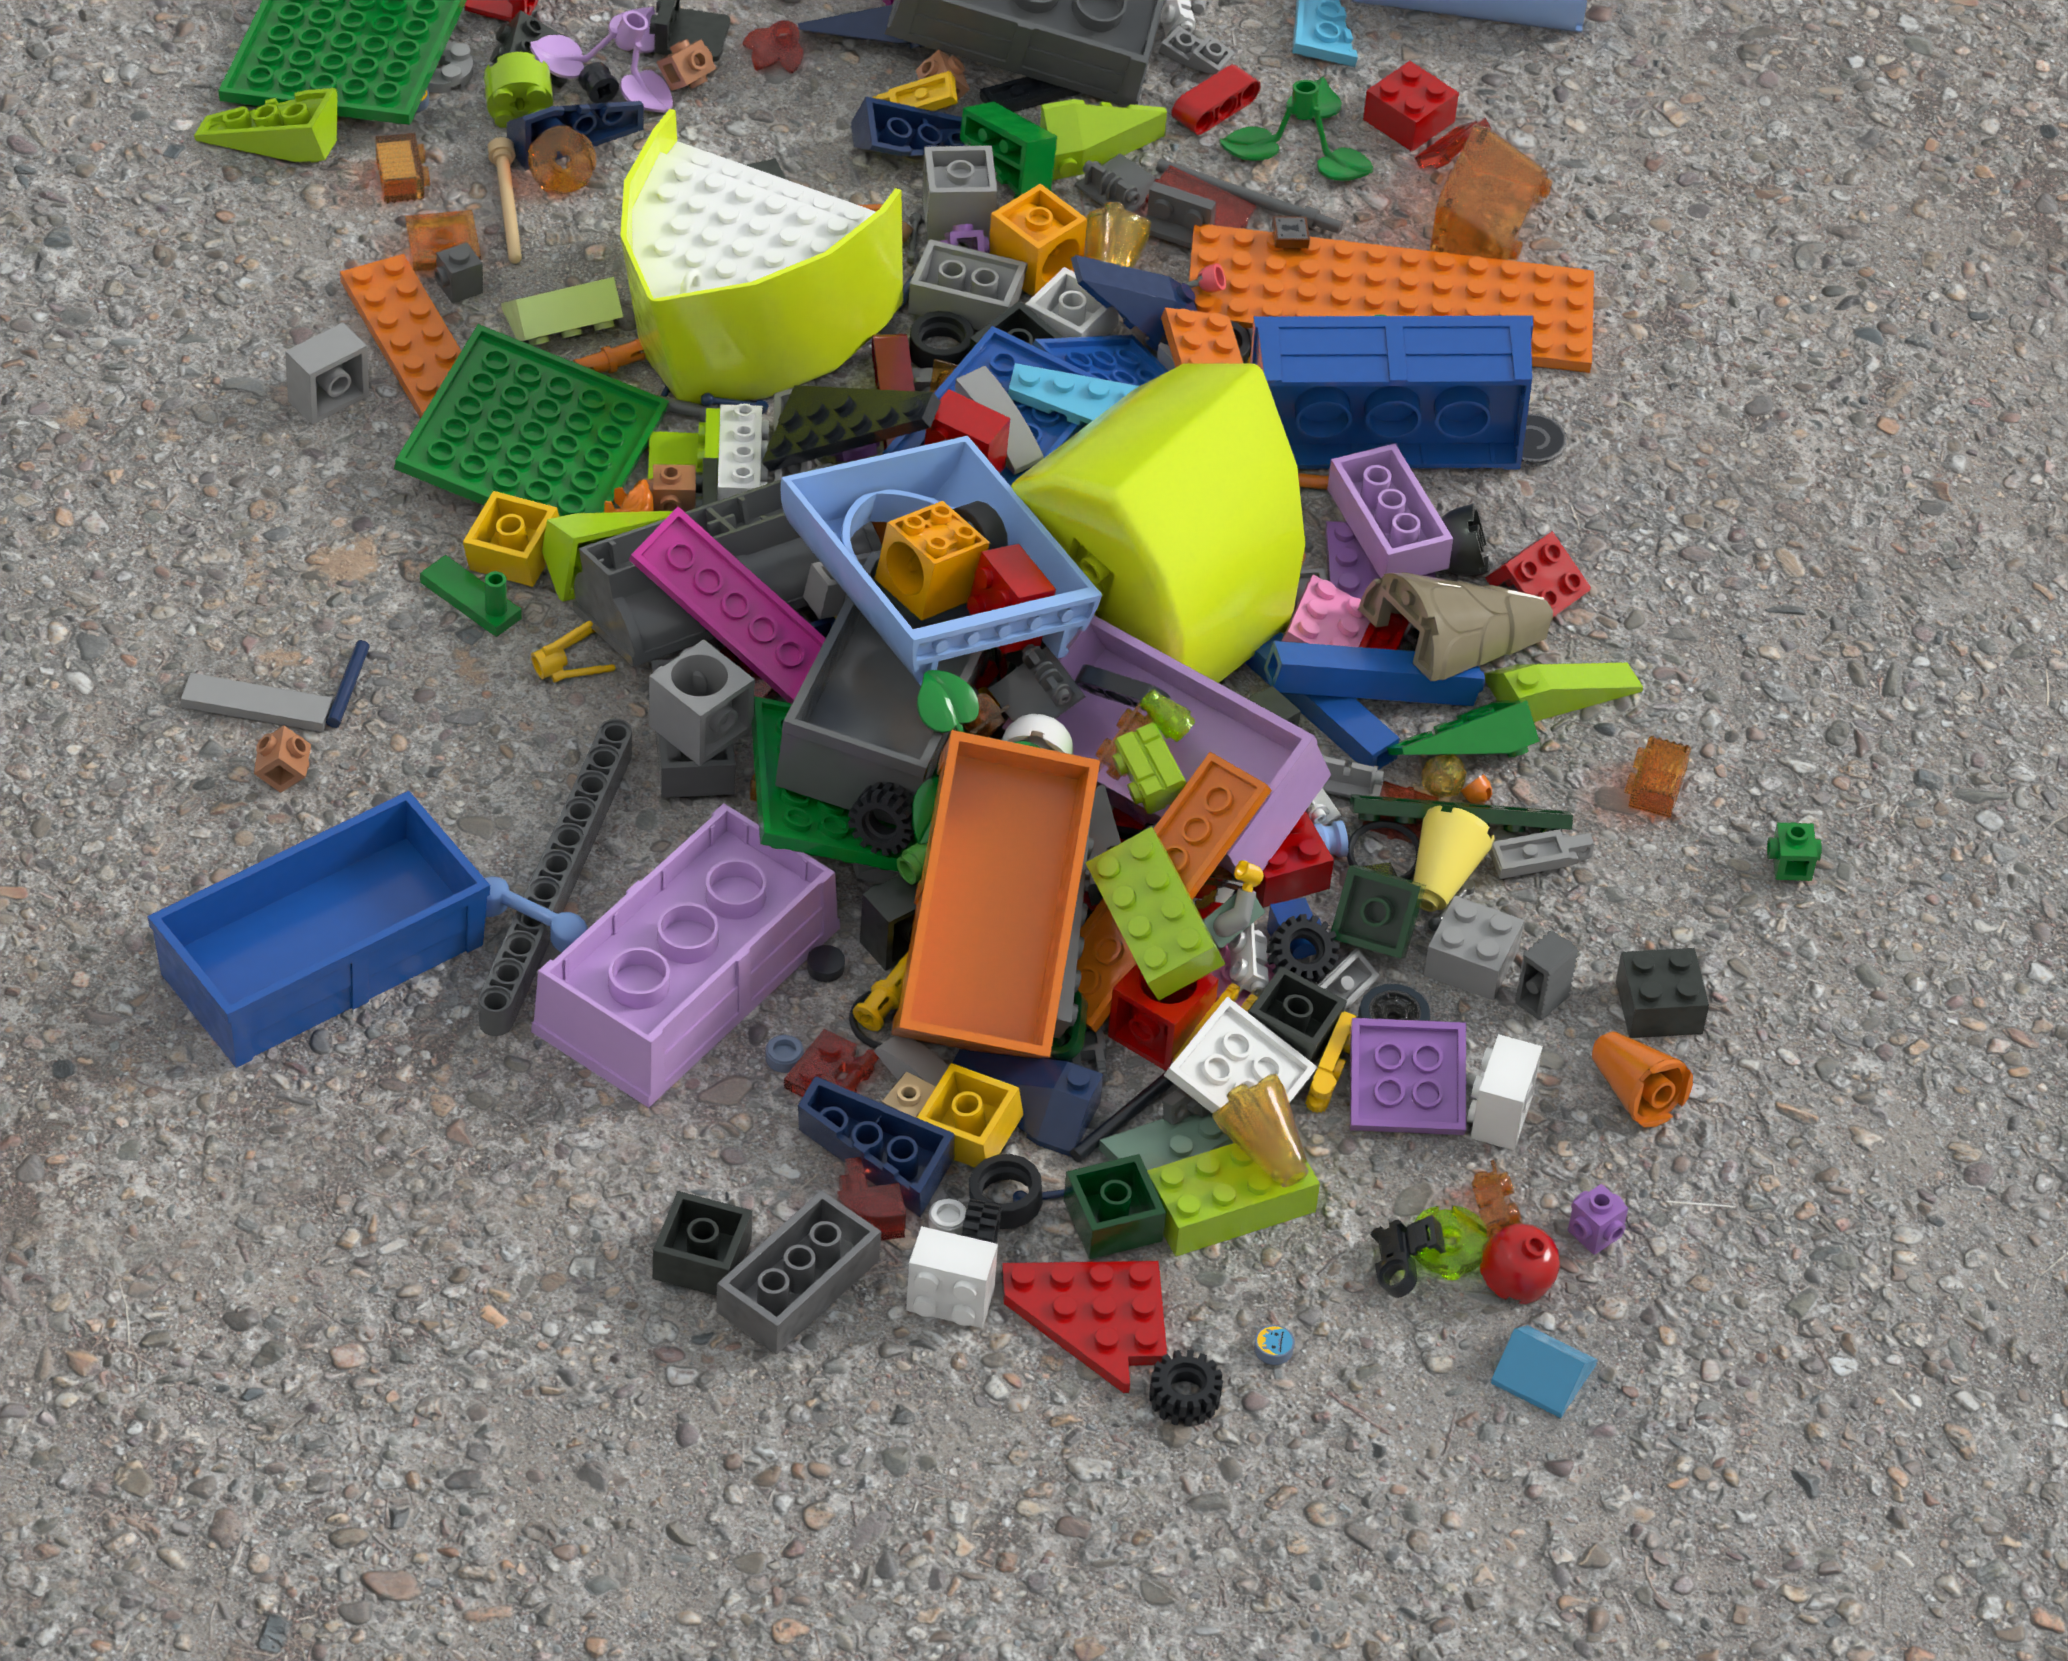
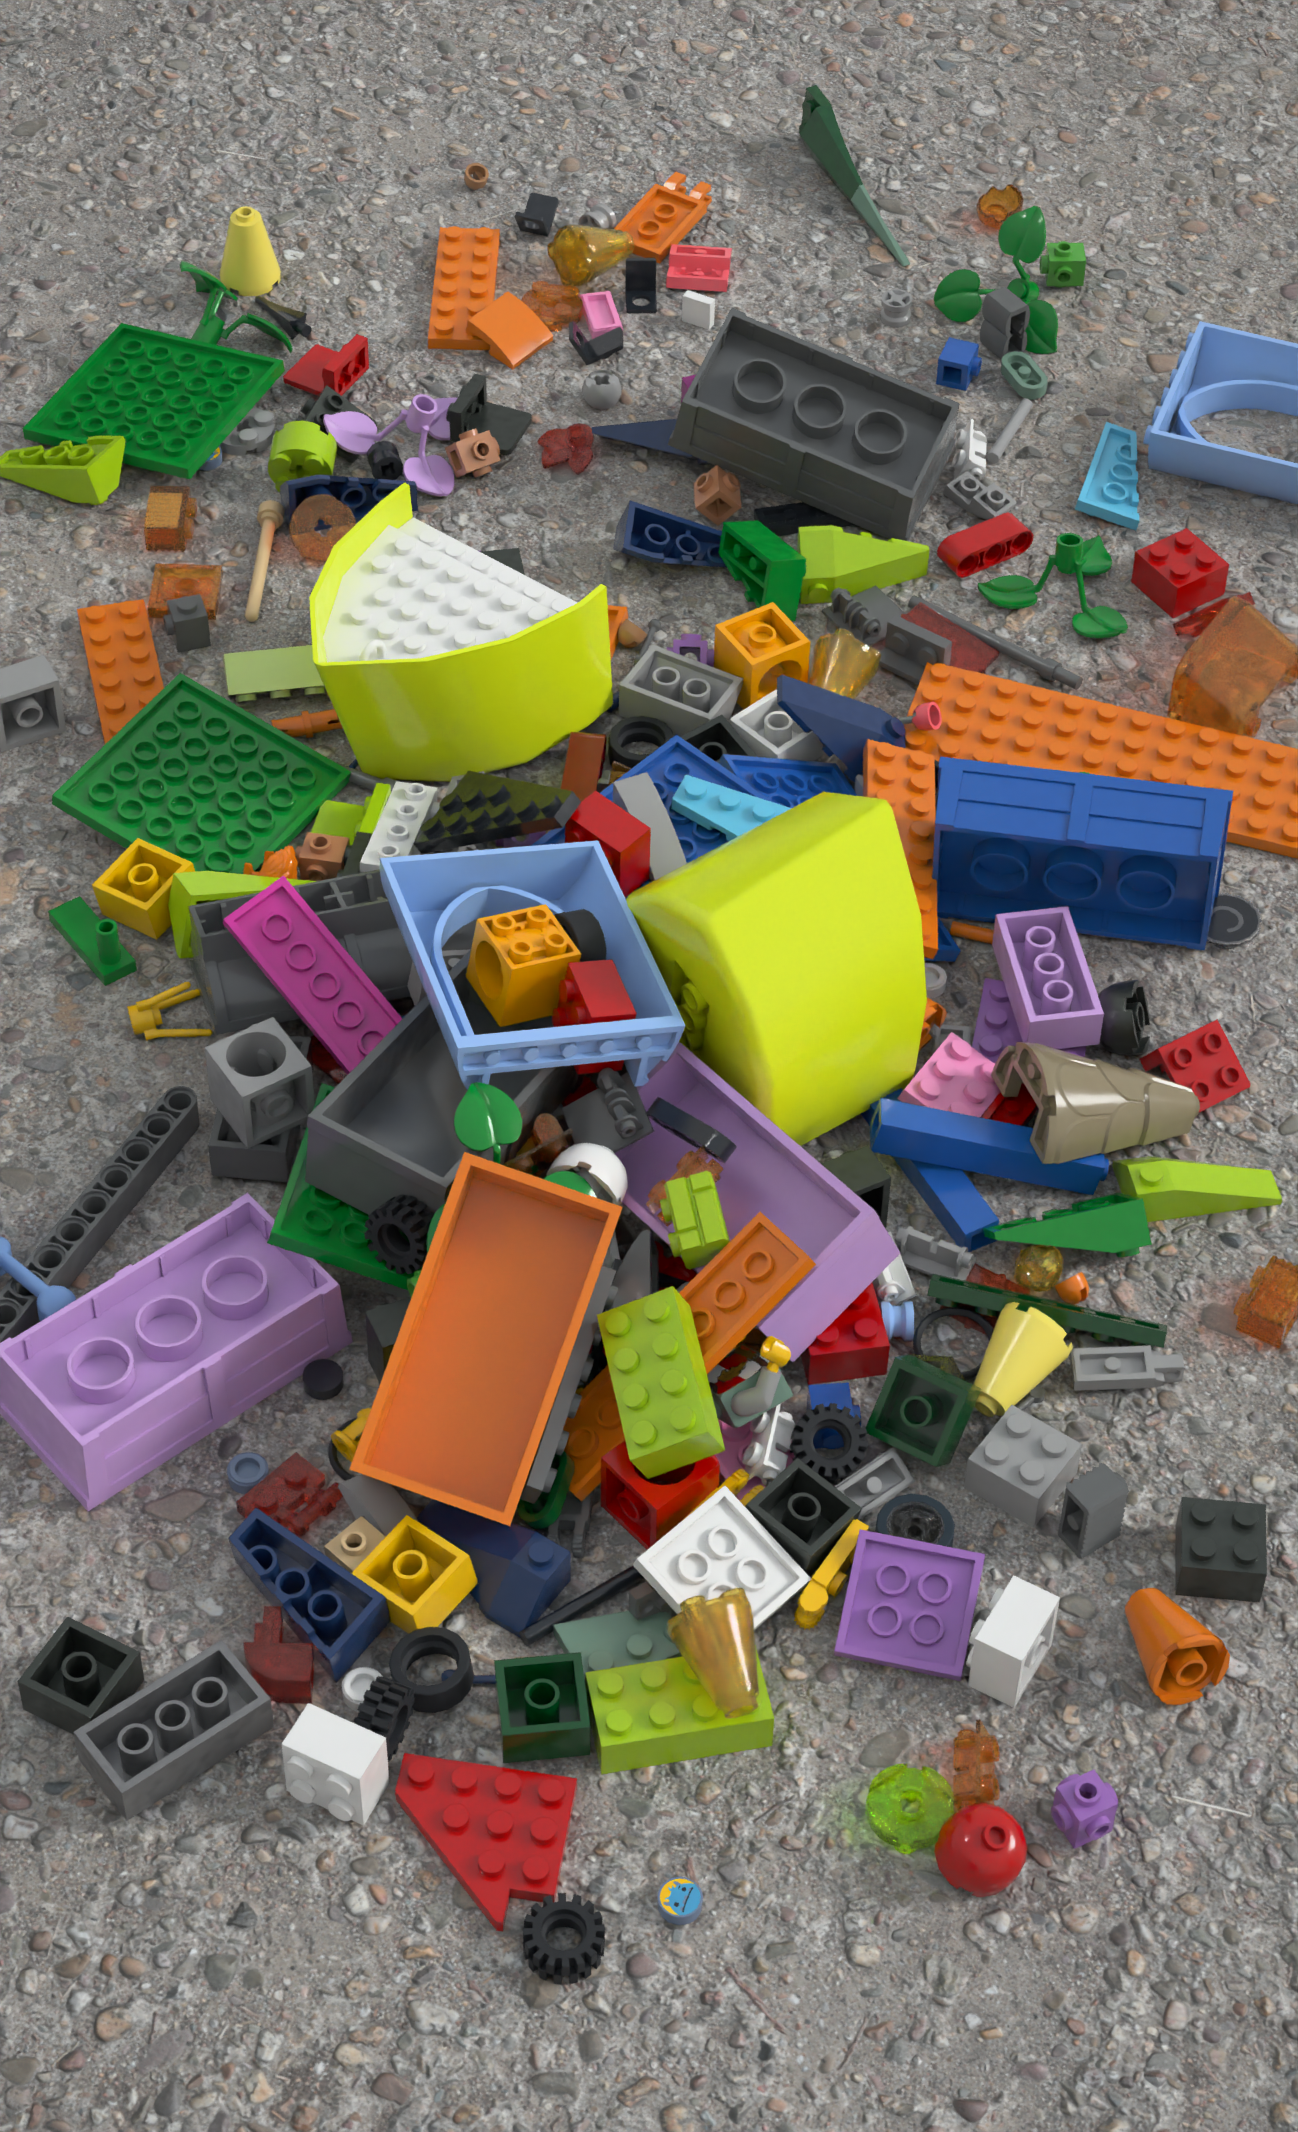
camera: 15 degrees right, 0 degrees up
dark blue hinge [701,393,769,414] -> none
yellow hinge [872,71,958,111] -> none
light grey brick [922,146,997,242] -> none
clear neon green cone [1139,688,1196,742] -> none
tile [1272,216,1310,248] -> none
black piece [1370,1215,1446,1298] -> none
dark azure slope [1491,1325,1598,1418] -> none

